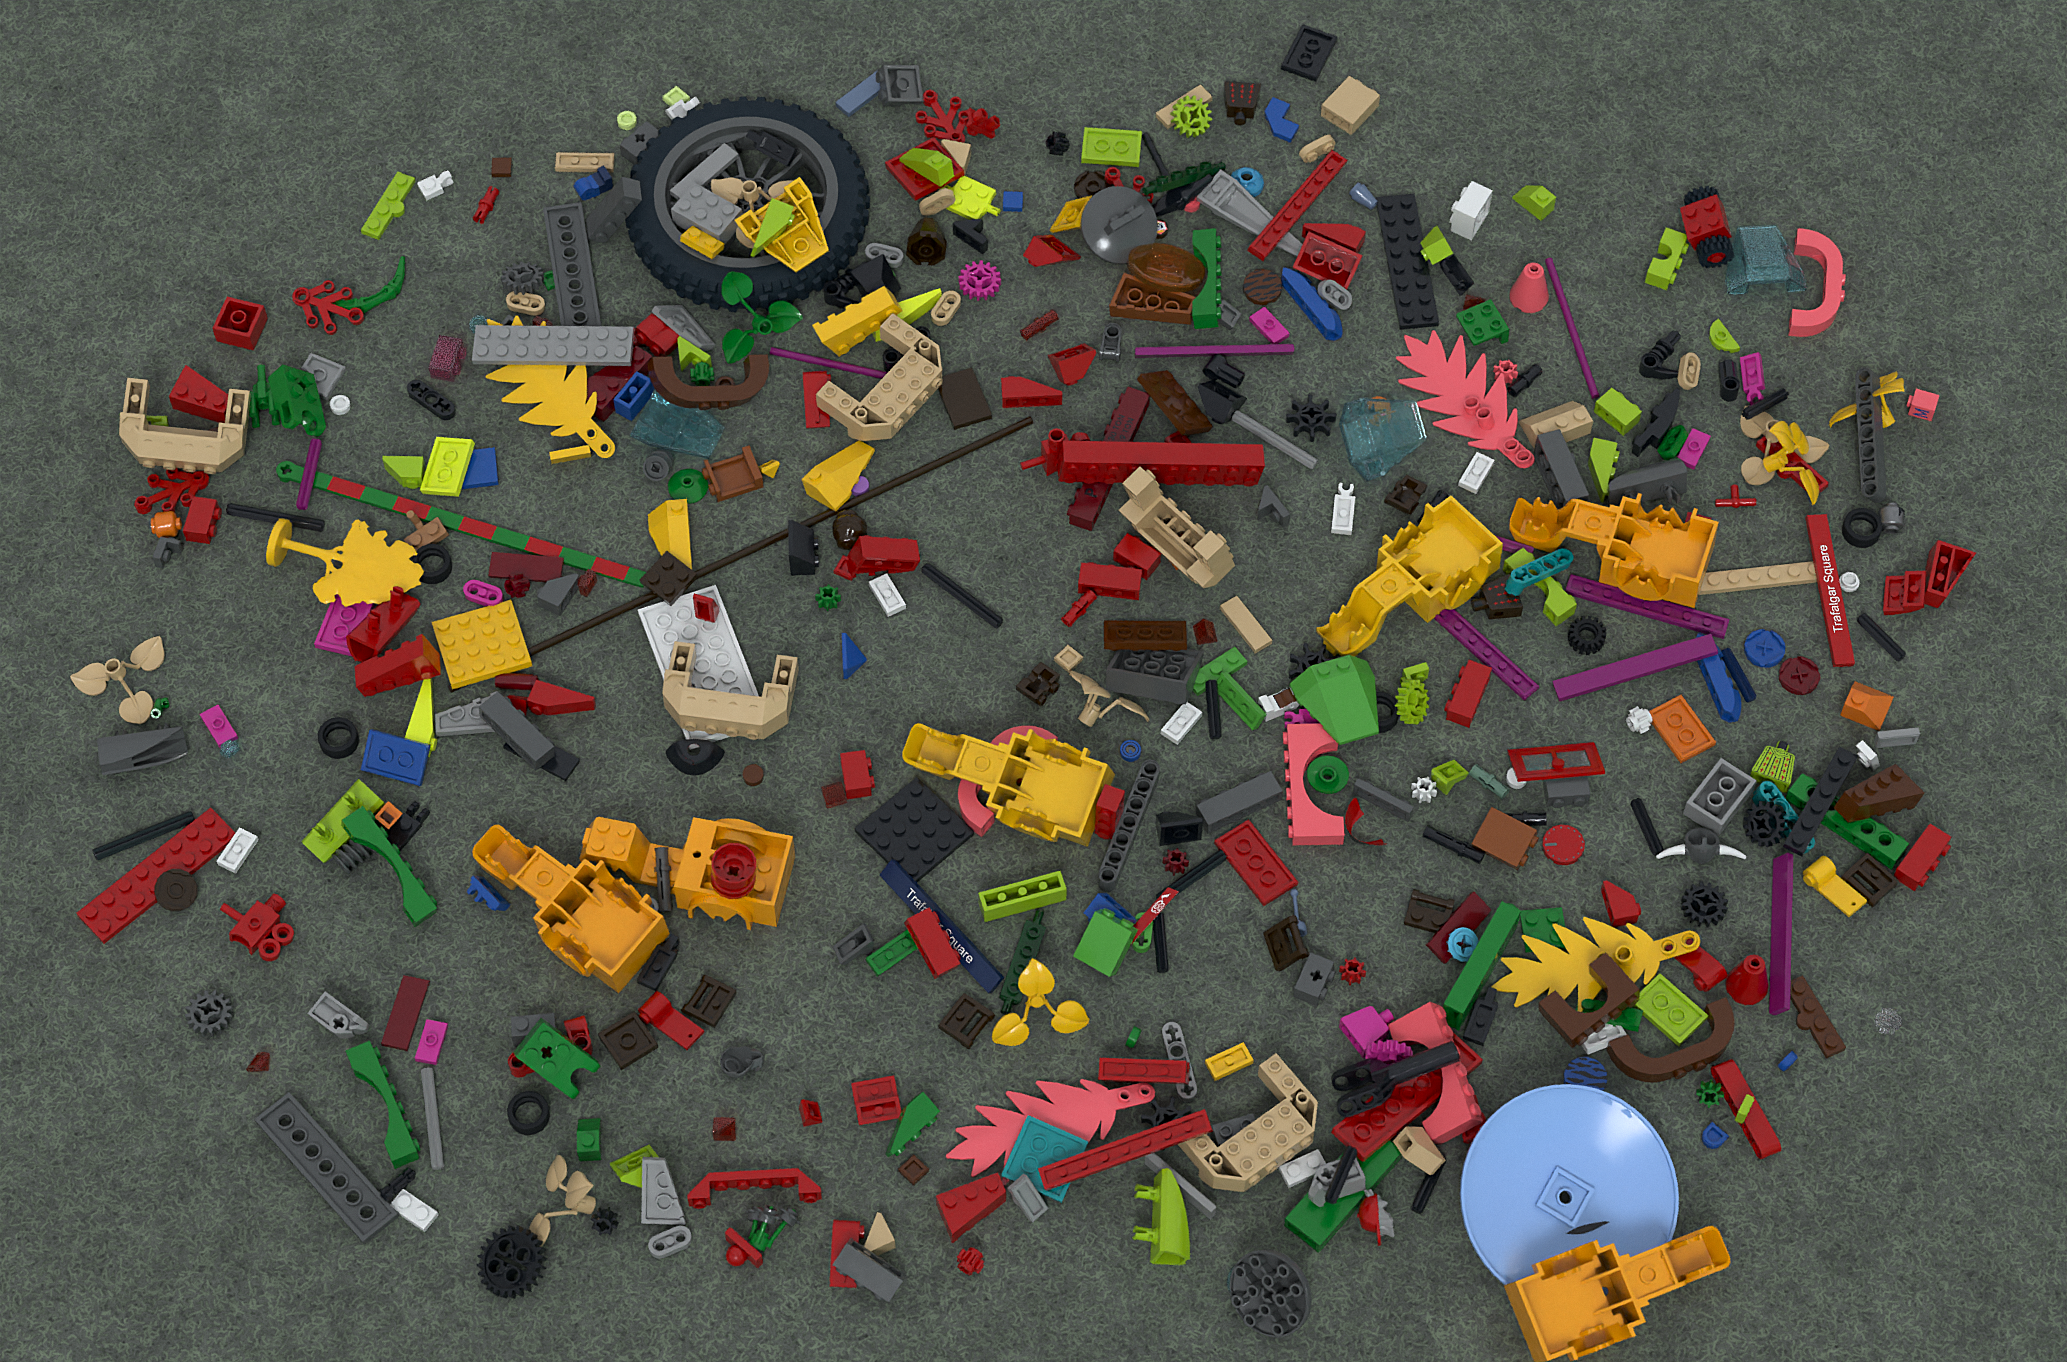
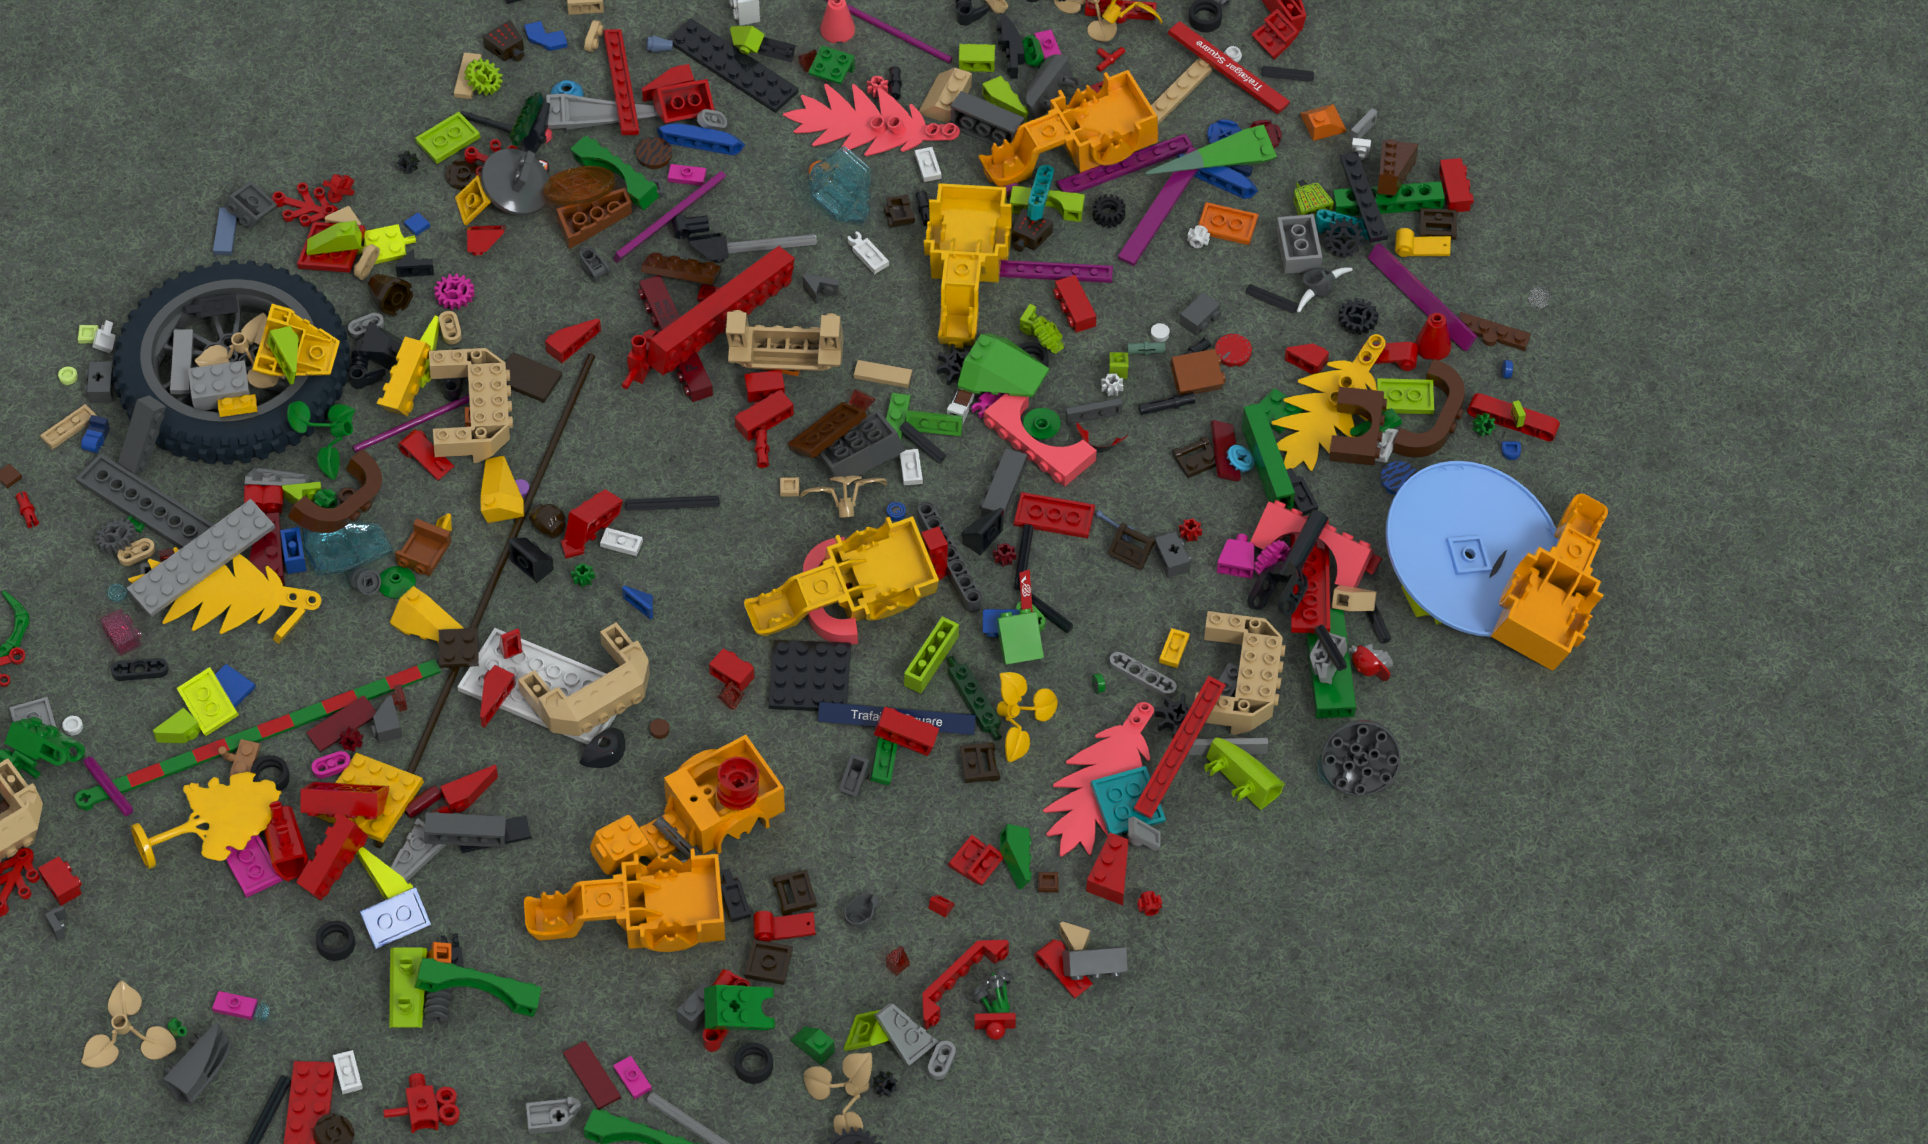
camera: 45 degrees left, 5 degrees down
orange head [151,511,182,538] -> none
black axle [226,503,325,532] -> none
blue plate [467,875,511,911] -> none
dark brown cylinder [1016,662,1060,707] -> none
clear red pin [1020,309,1059,341] -> none
red slope [1048,343,1096,385] -> none
red brick [1098,1058,1190,1085] -> none
white plate [1279,1149,1326,1188] -> none
black gear [1286,394,1337,442] -> none
red door [1507,742,1605,782] -> none
none -> red slope [301,782,389,820]
none -> red slope [480,665,516,728]
none -> bright green plate [1144,124,1277,176]

